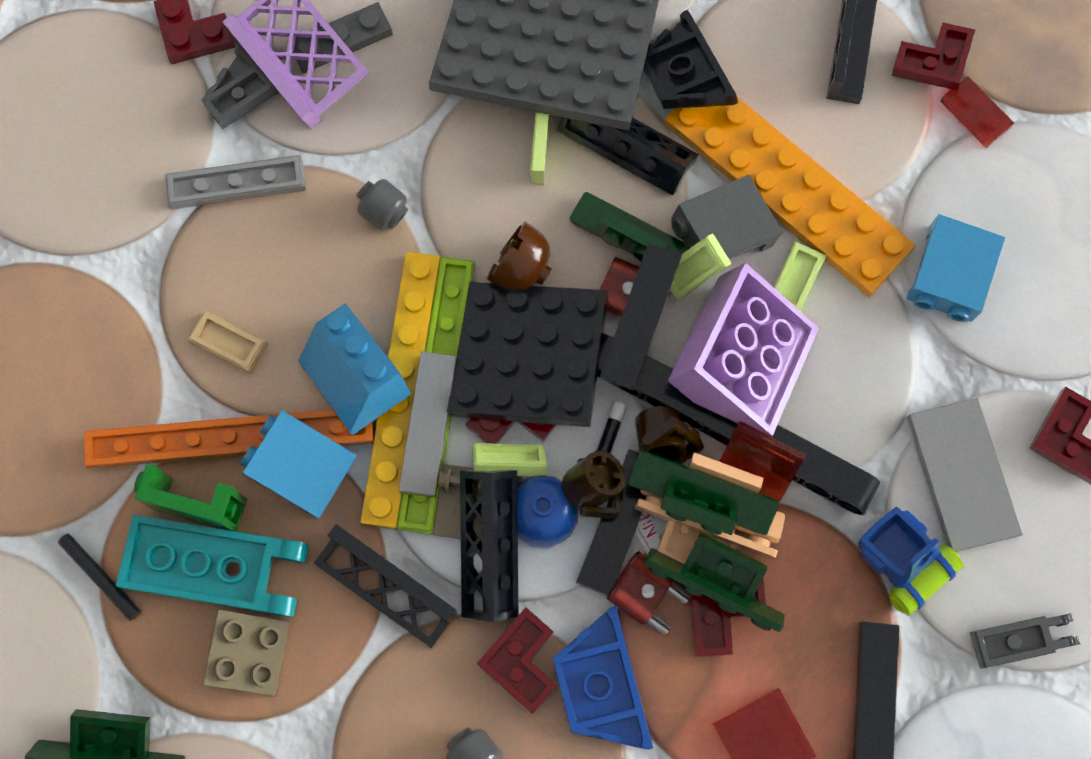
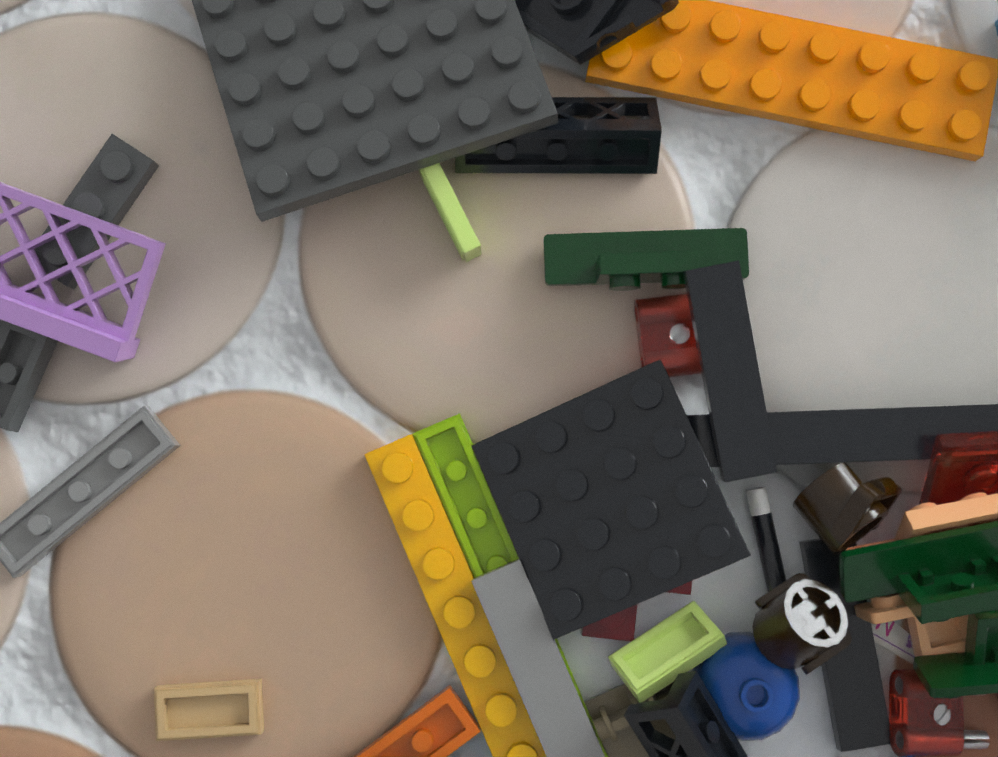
camera: 30 degrees left, 10 degrees up
dark azure slope [298,303,411,435] -> none
dark grey head [356,179,409,230] -> none
reddish brown cylinder [486,221,552,291] -> none
lavender slope [668,263,819,437] -> none
yellowish green tile [670,234,732,301] -> none
dark grey panel [671,175,783,260] -> none
yellowish green tile [774,241,826,311] -> none

